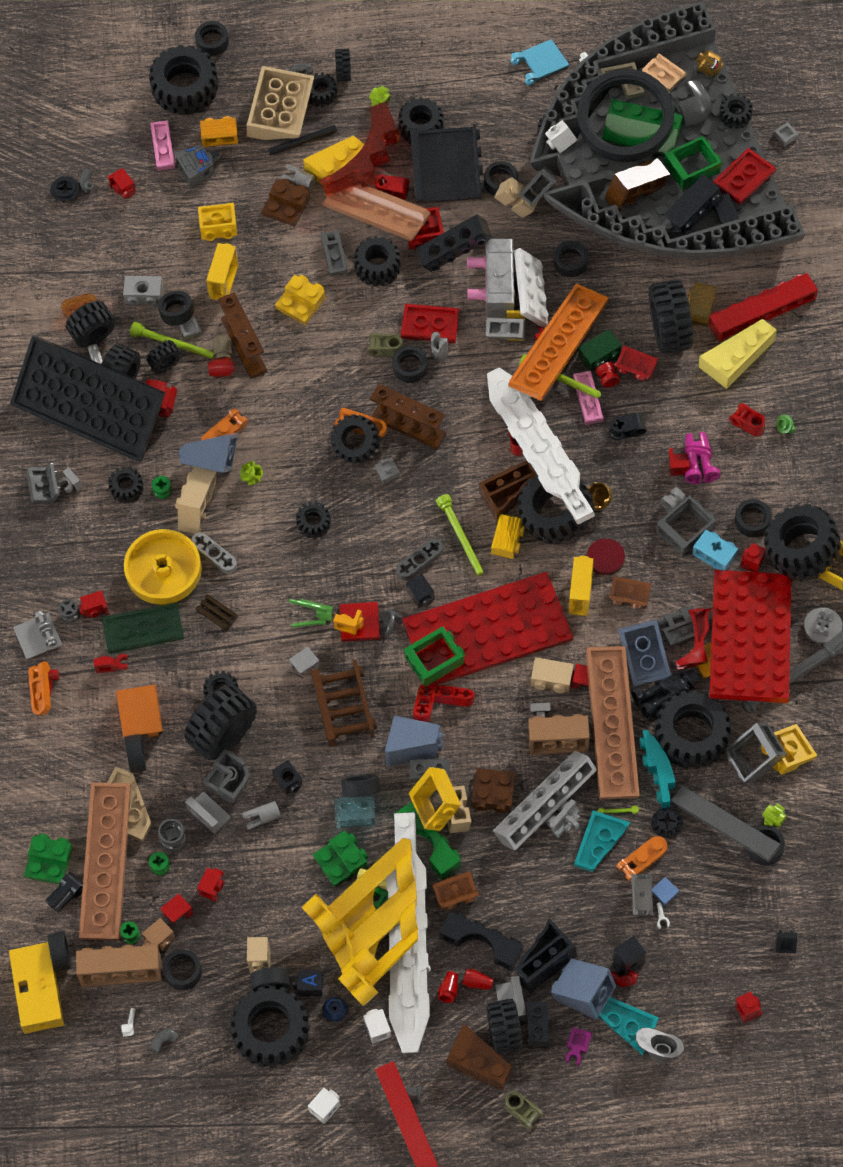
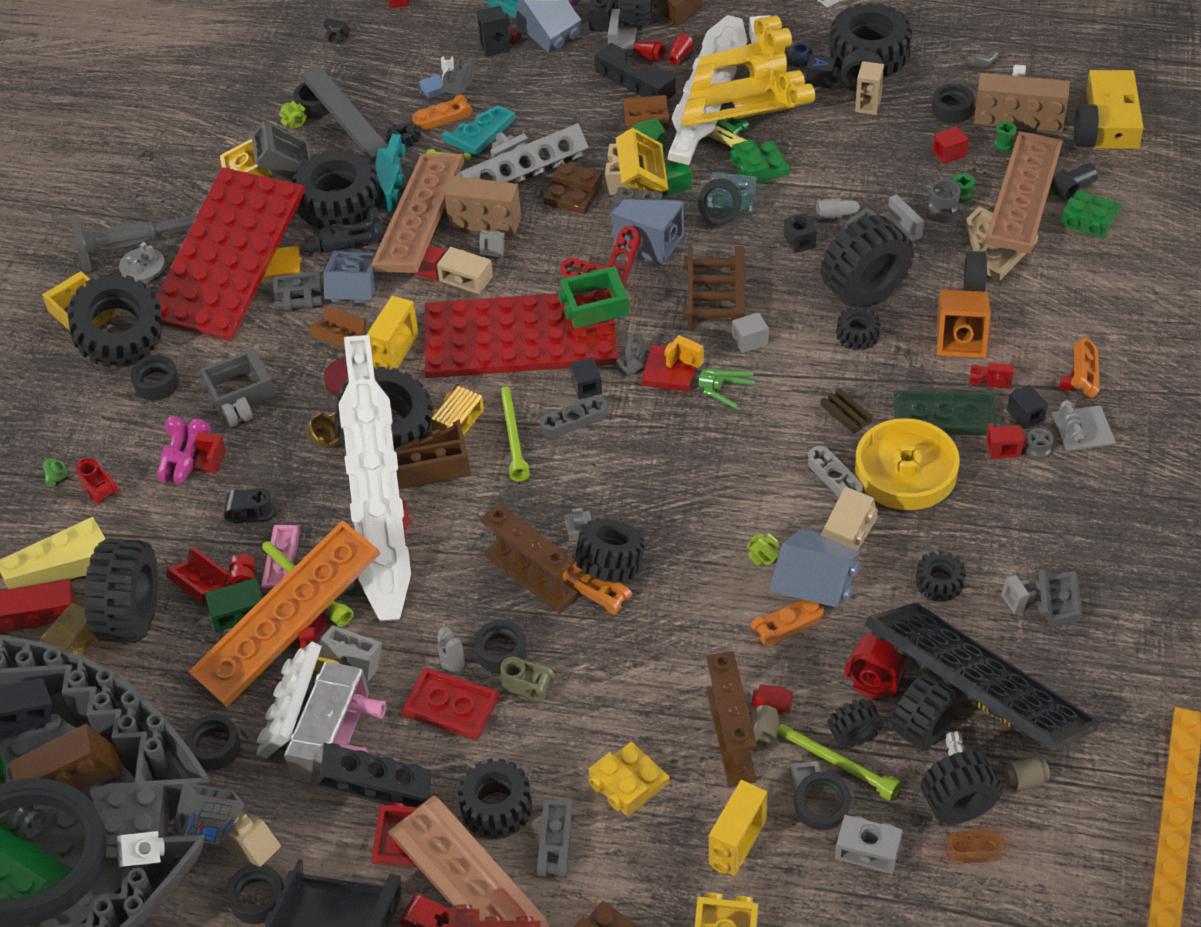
camera: 165 degrees left, 15 degrees down
medium nougat brick [142,918,175,952] -> none
green wheel [152,476,172,499] -> none
red brick [197,867,224,902] -> none
black tyre [296,501,331,538] -> none
black wedge [515,918,577,993] -> none
red animal [675,608,712,671] -> none
medium azure brick [692,530,738,571] -> none
red brick [739,543,766,572] -> none
none -> black brick [1007,384,1048,430]

